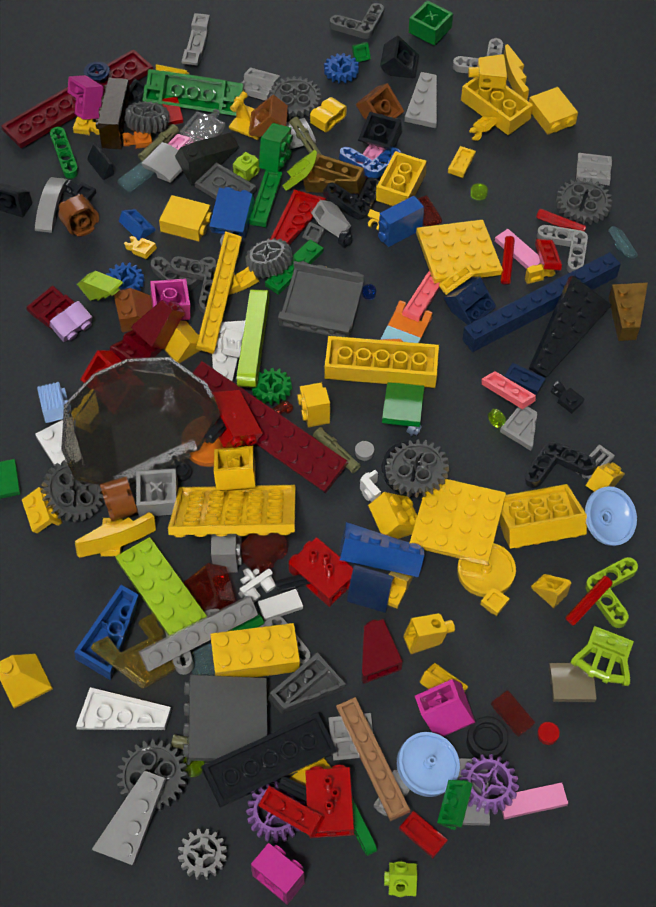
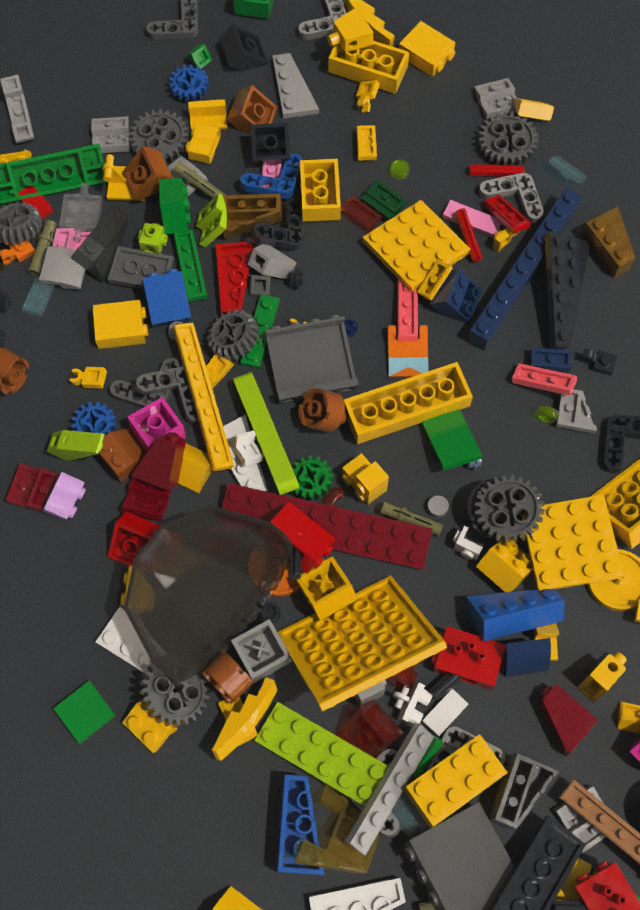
camera: 25 degrees left, 10 degrees up
light blue brick [37,382,70,423] -> none
blue slope [119,209,156,240] -> none
yellow tile [368,209,380,231] -> none
blue brick [378,196,424,247] -> none
none -> yellow panel [188,100,227,131]
none -> dark orange brick [299,388,346,432]
none -> dark green plate [360,180,407,221]
none -> yellow slope [513,98,554,121]

